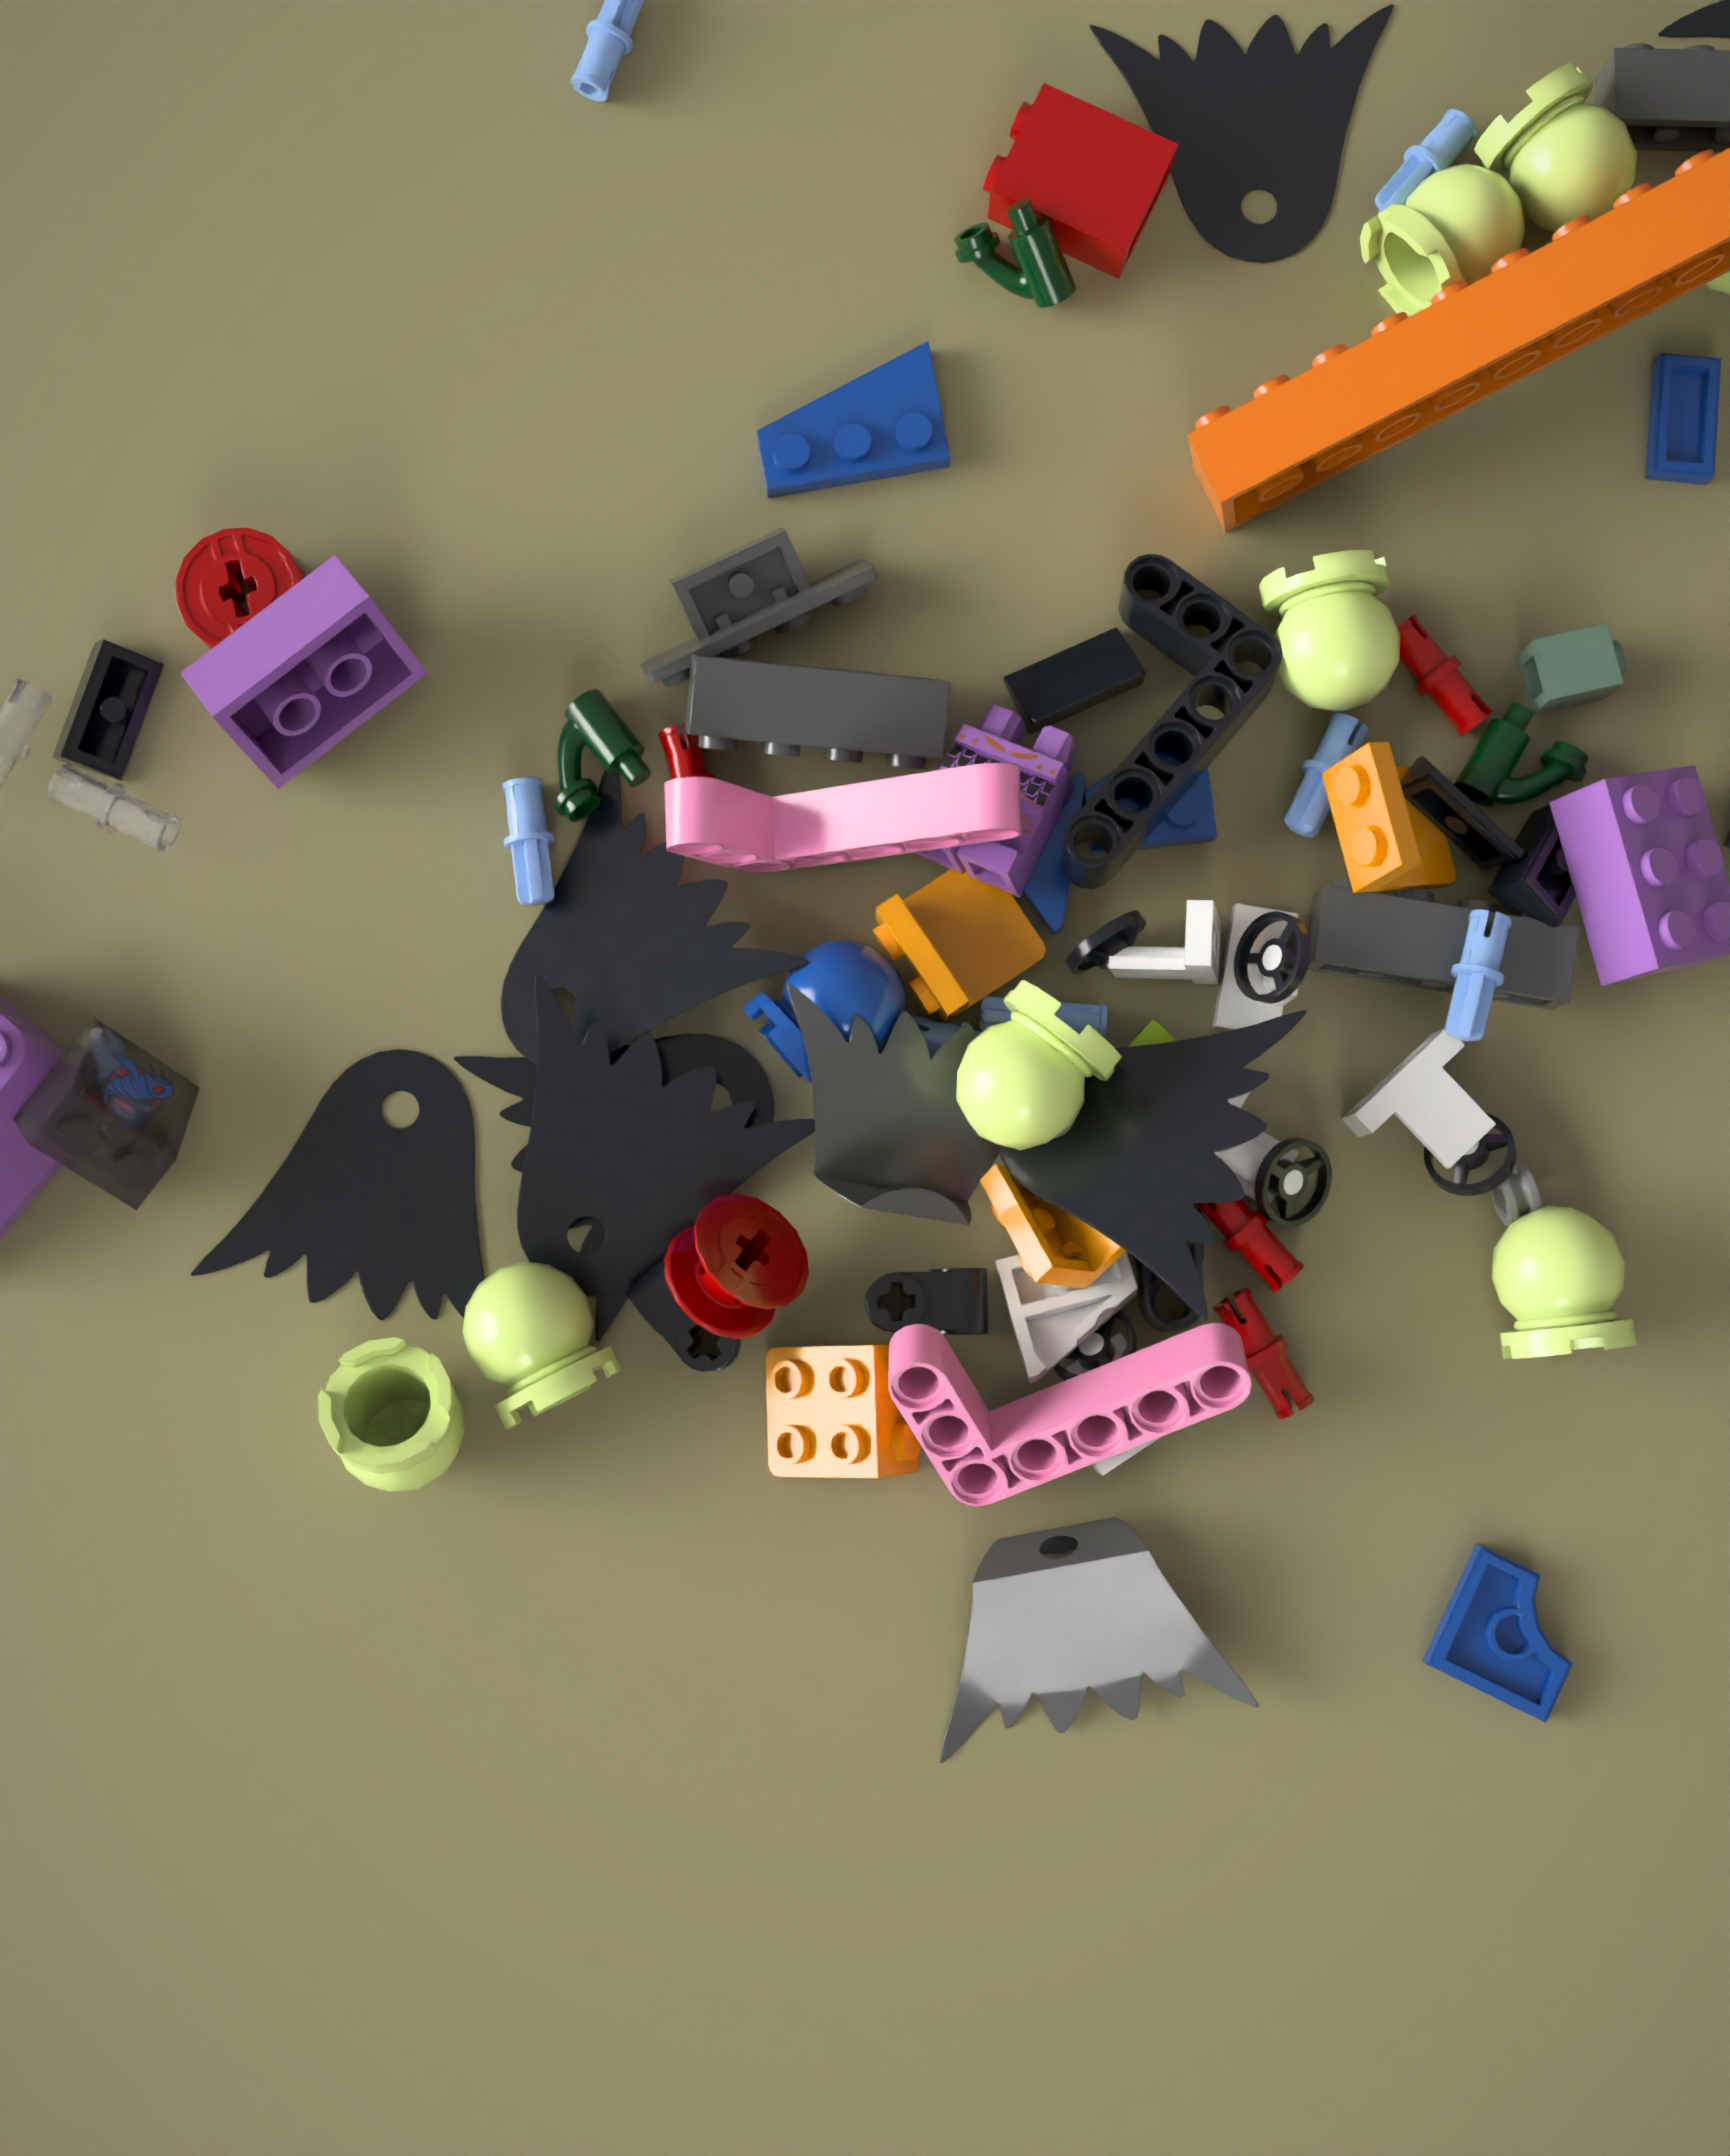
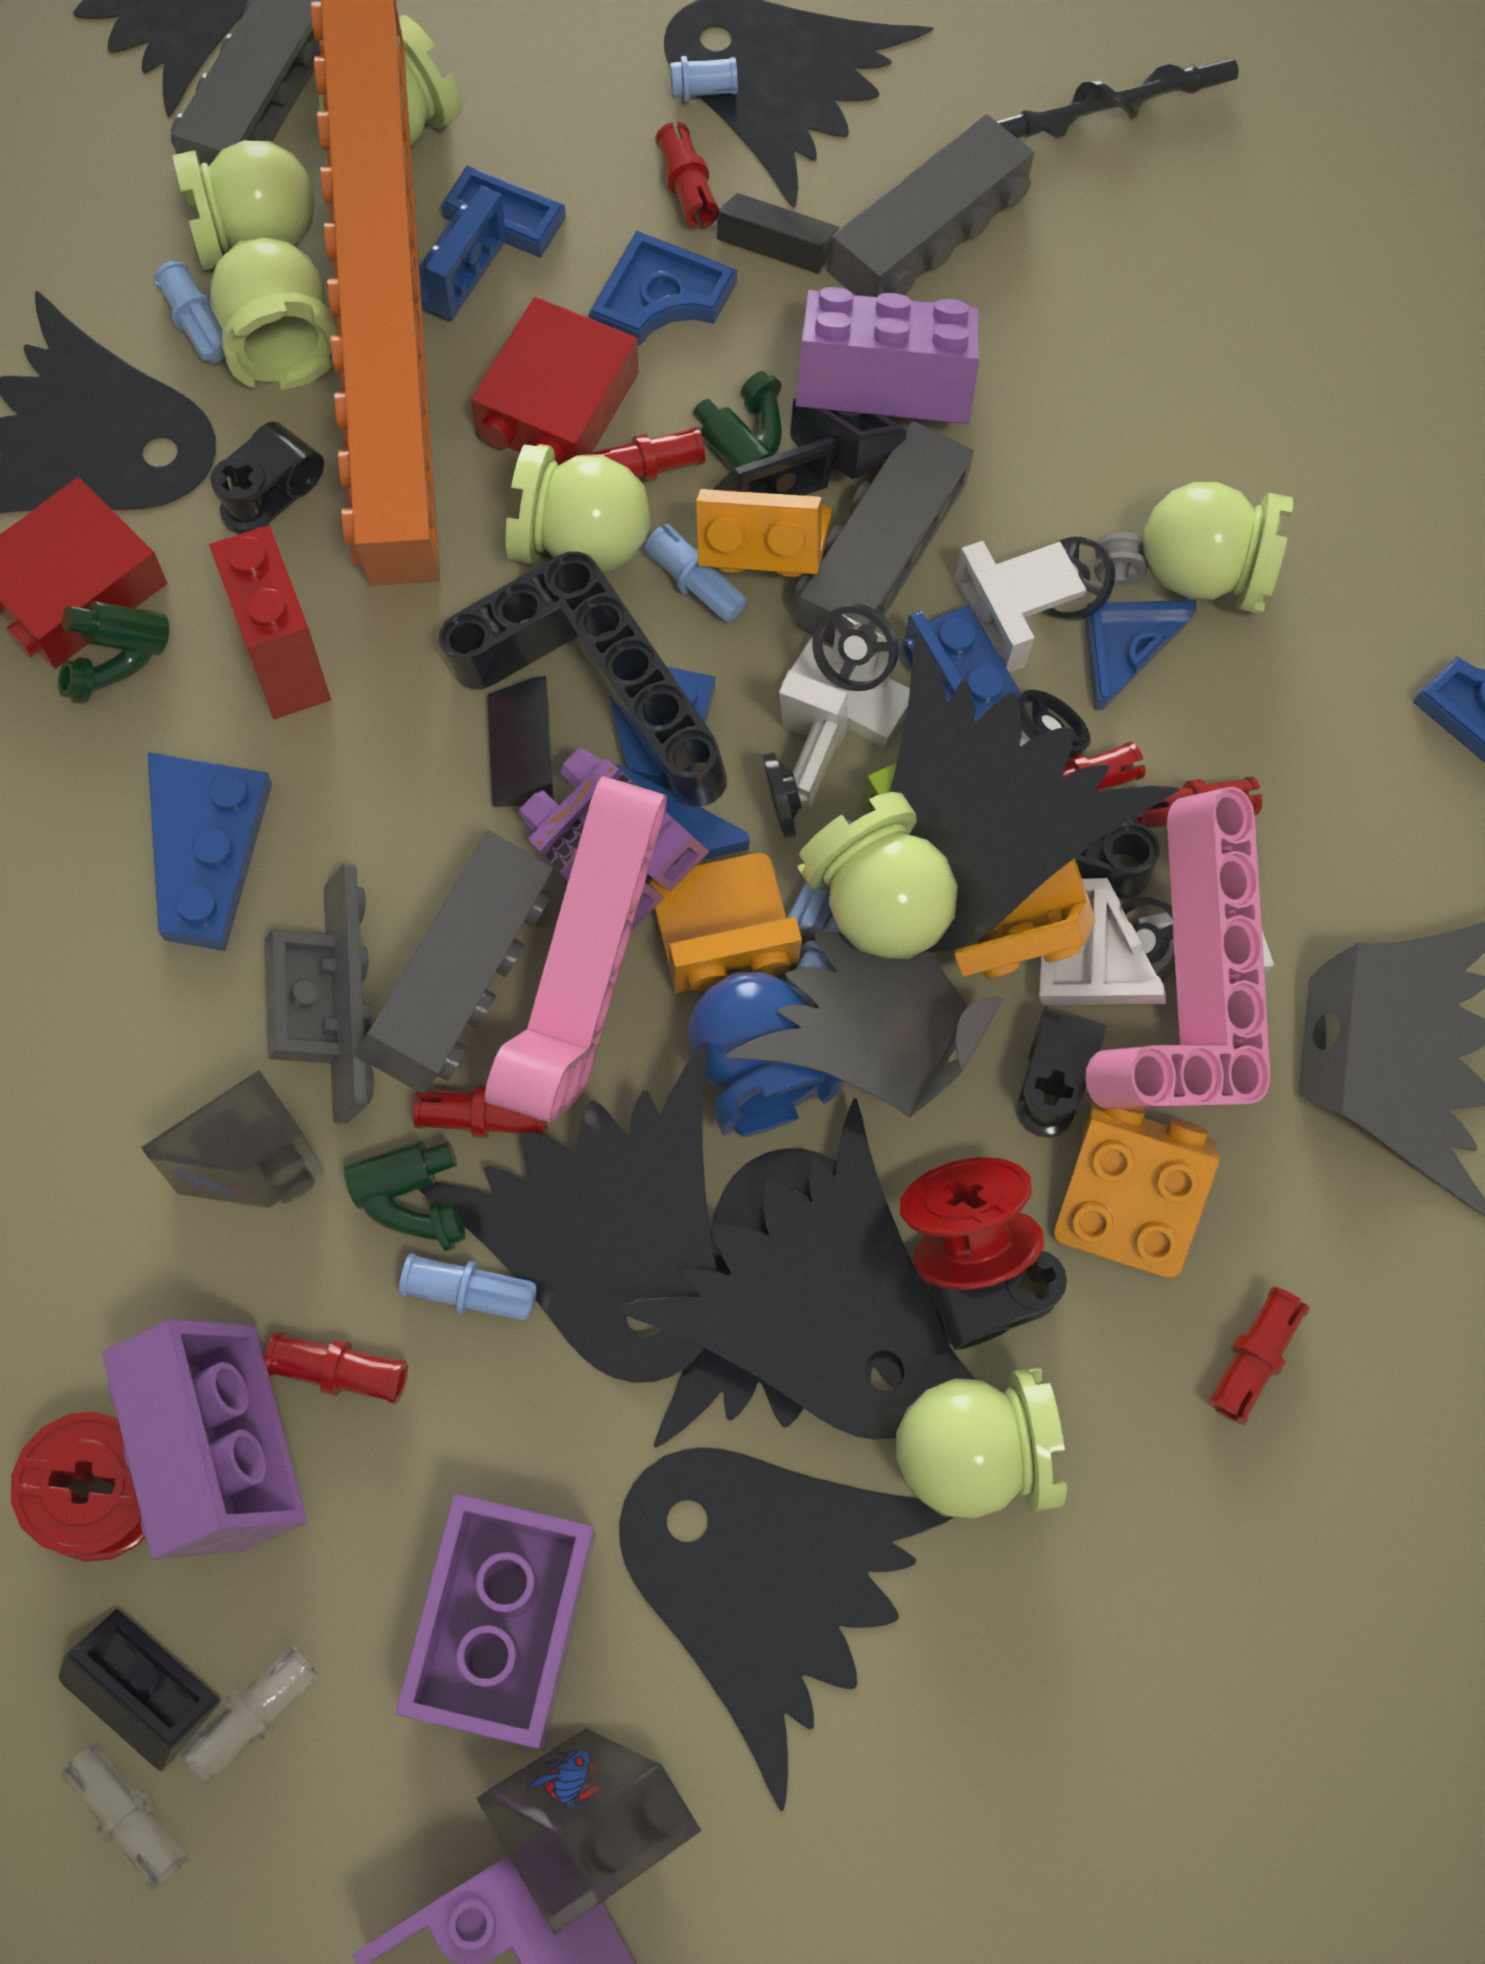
camera: 75 degrees left, 15 degrees down
yellowish green tile [318,1337,465,1492] -> none
light blue axle [1445,910,1512,1042] -> none
sand green brick [1517,623,1626,715] -> none
none -> clear smoke slope [141,1070,324,1208]
none -> red brick [209,525,331,719]
none -> black piece [210,421,324,534]
none -> red pin [264,1331,408,1404]
none -> medium lavender brick [395,1493,596,1751]
none -> blue bracket [419,185,506,321]
none -> red brick [471,296,639,465]
none -> blue tile [589,231,738,346]
none -> blue bracket [901,604,1021,723]
none -> blue tile [1085,600,1197,710]
none -> red pin [1206,1287,1310,1425]

